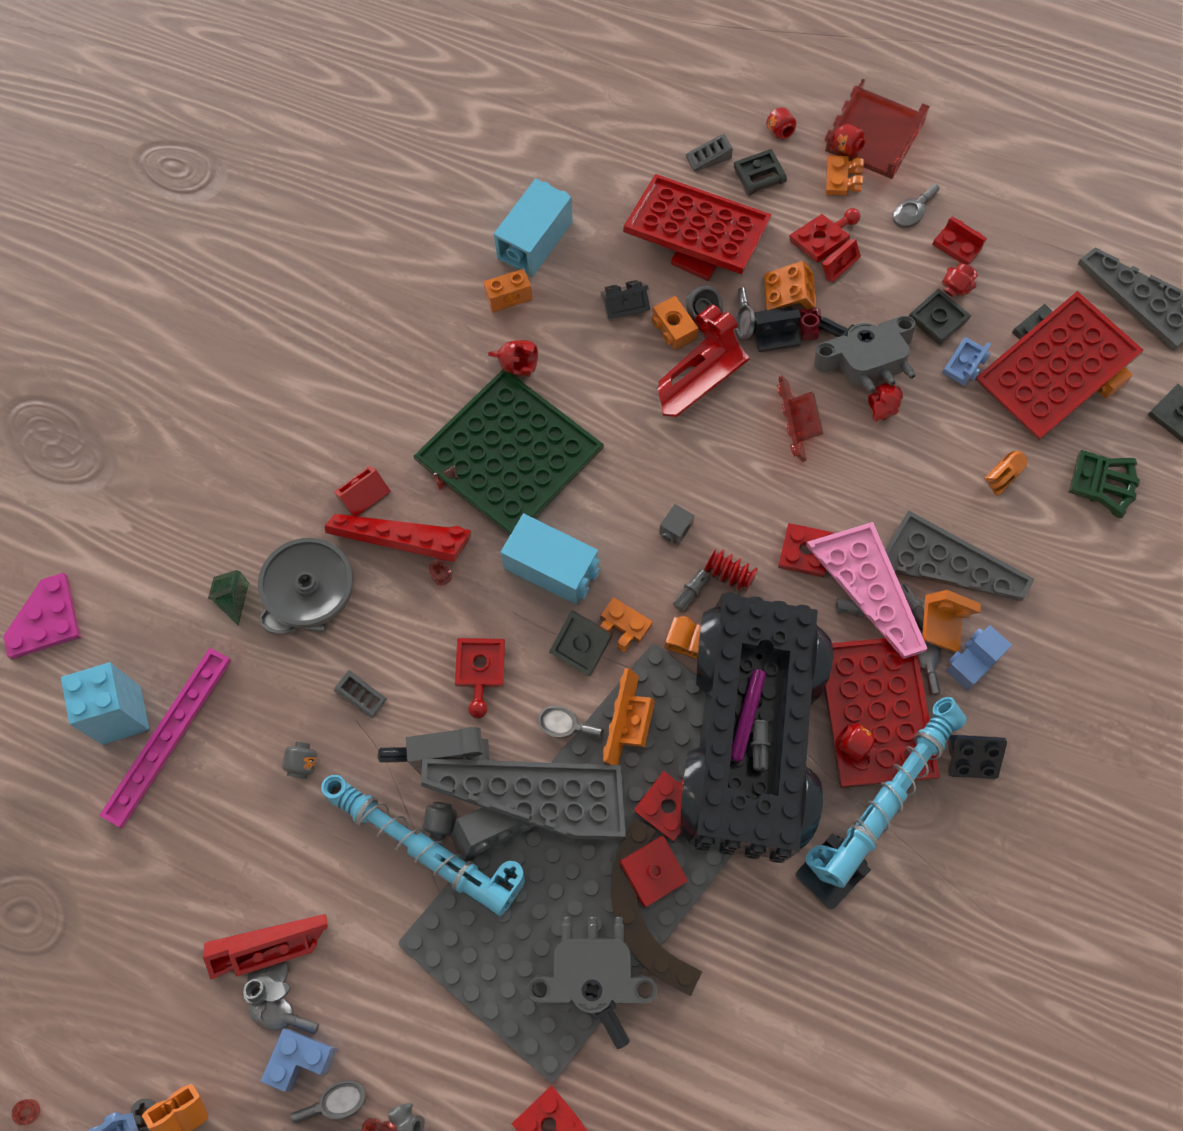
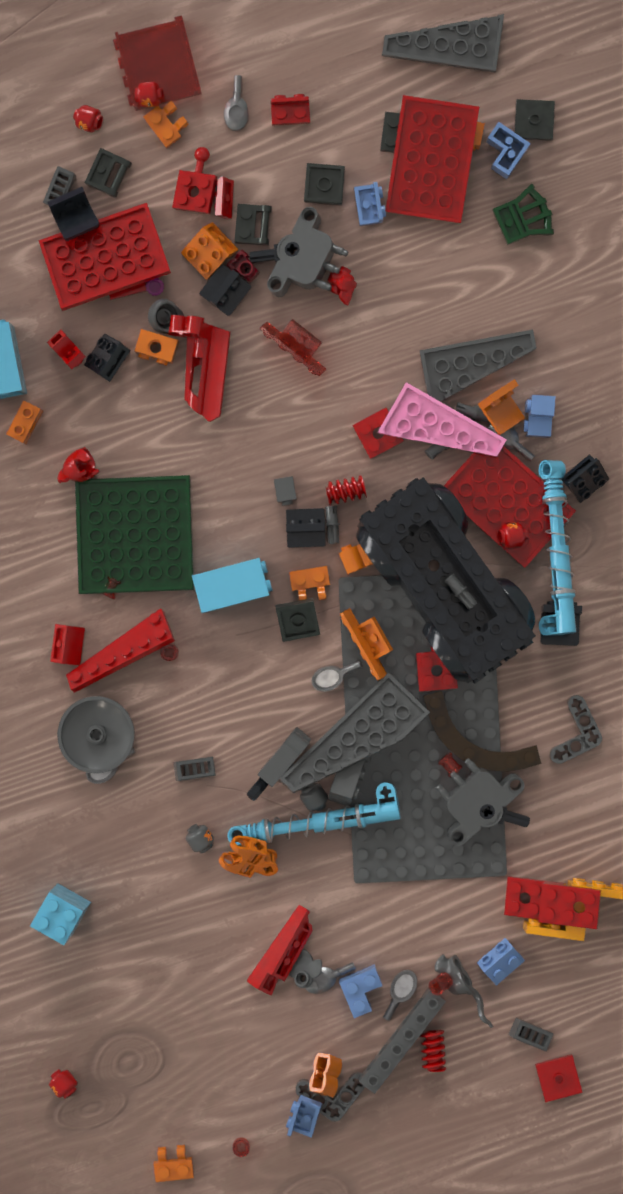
camera: 45 degrees left, 20 degrees up
dark pink plate [99,648,232,829] -> none
clear green slope [208,570,249,626] -> none
red plate [455,638,506,719] -> none
red plate [619,836,688,907] -> none
magenta axle [731,669,766,763] -> none
flat silver piece [735,287,755,340] -> none
red head [942,263,978,298] -> none
orange arm [984,451,1027,496] -> none
none -> black bracket [47,187,100,241]
none -> red brick [47,330,86,370]
none -> magenta piece [146,278,164,296]
none -> orange piece [219,836,278,878]
none -> pearl dark grey plate [234,204,272,245]
none -> black bracket [286,508,326,548]
none -> clear red bush [438,752,463,778]
none -> medium blue brick [486,122,531,180]
none -> dark grey beam [550,695,602,764]

